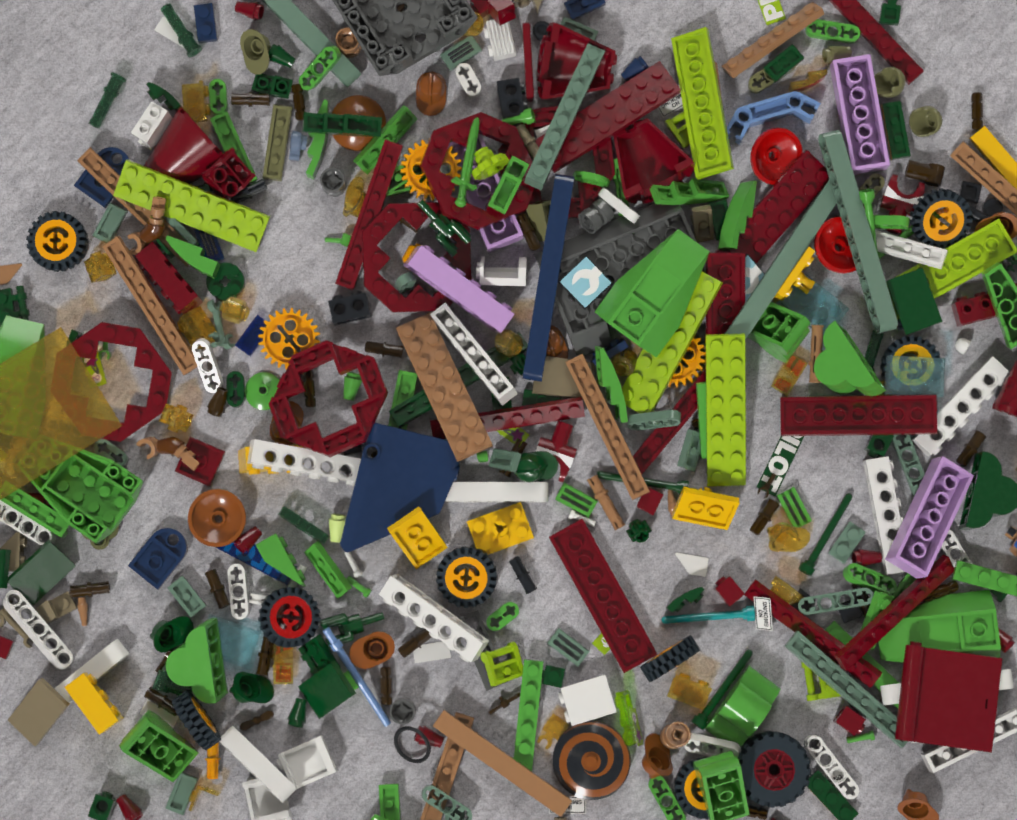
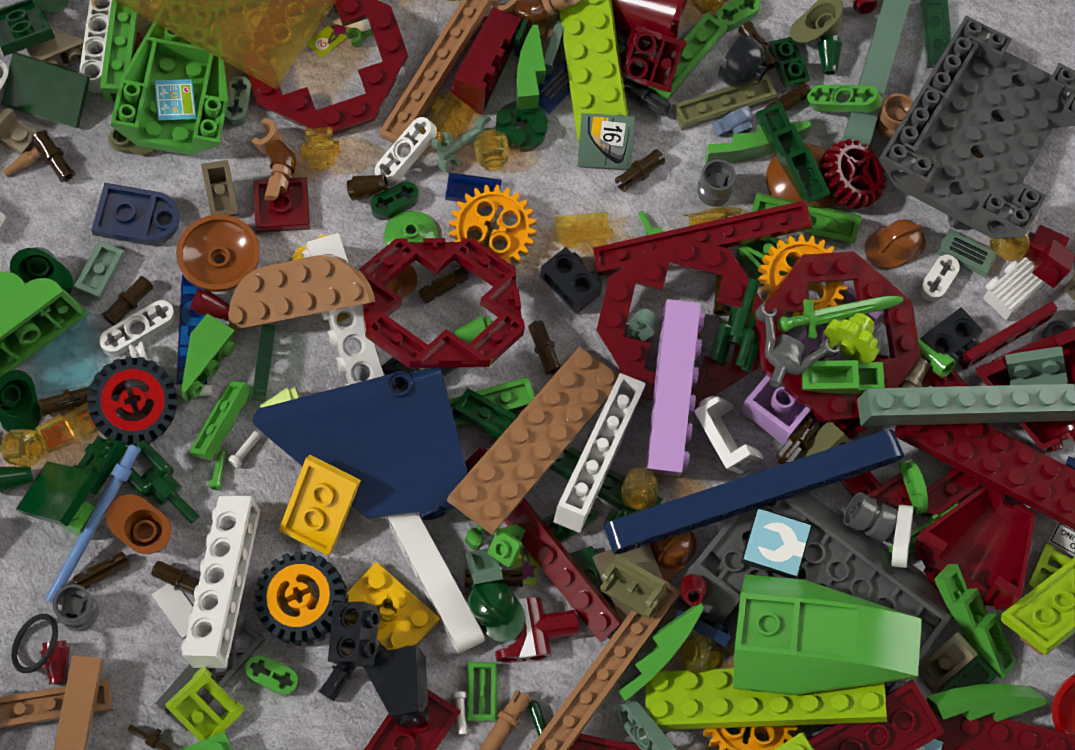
camera: 50 degrees right, 15 degrees down
none -> clear yellow head [1,429,45,467]
none -> sticker [154,79,196,120]
none -> dark tan slope [201,160,238,215]
none -> medium nougat plate [228,255,376,330]
none -> black brick [328,601,380,667]
none -> black slope [363,645,429,728]
none -> bright green bracket [487,524,525,568]
none -> clear yellow bracket [554,212,613,248]
none -> slope [577,113,635,169]
none -> olive hinge [600,554,667,620]
none -> dark brown pin [615,149,665,192]
none -> dark red cone [678,574,707,606]
none -> black cylinder [718,34,767,88]
none -> dark grey piece [755,302,841,387]
none -> dark red gear [819,138,888,210]
none -> sand green bracket [1005,346,1068,385]

